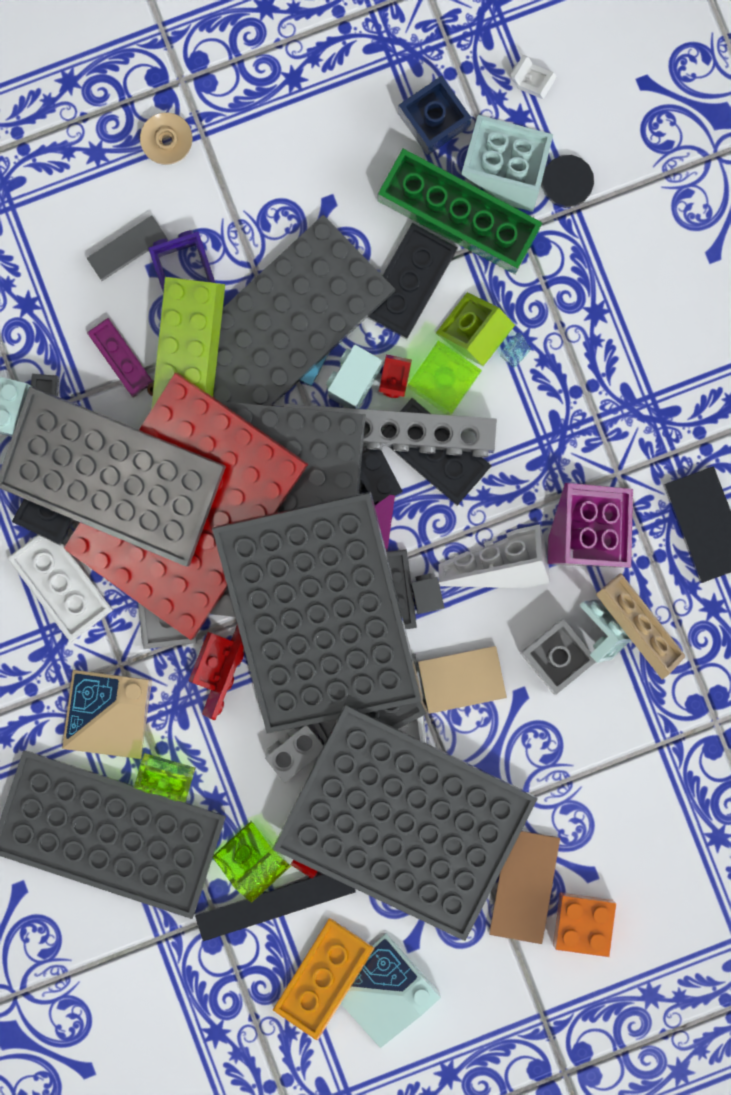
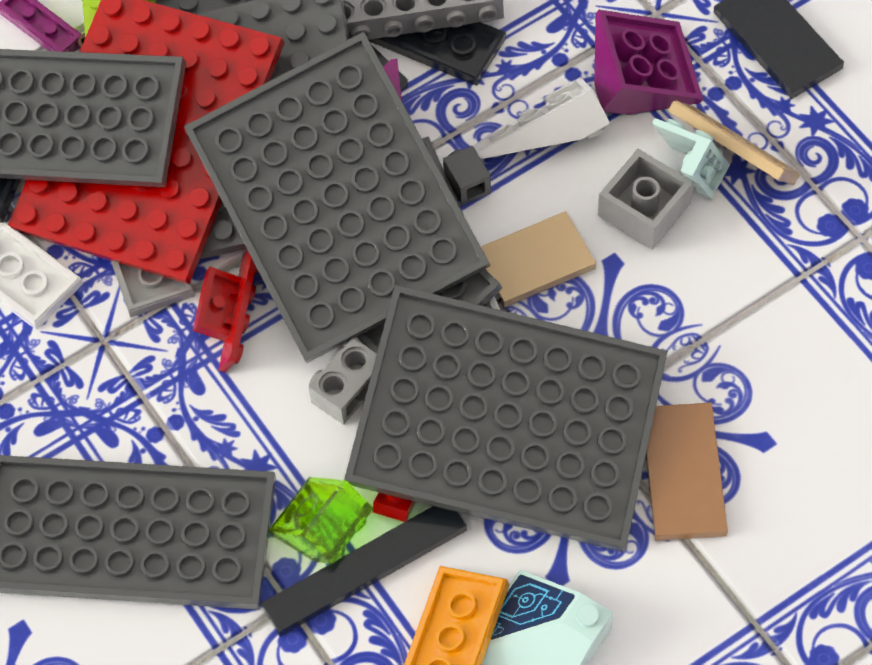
camera: 10 degrees left, 25 degrees down
tan slope [62,670,152,759] -> none
clear neon green brick [134,753,196,803] -> none
orange brick [553,892,616,957] -> none

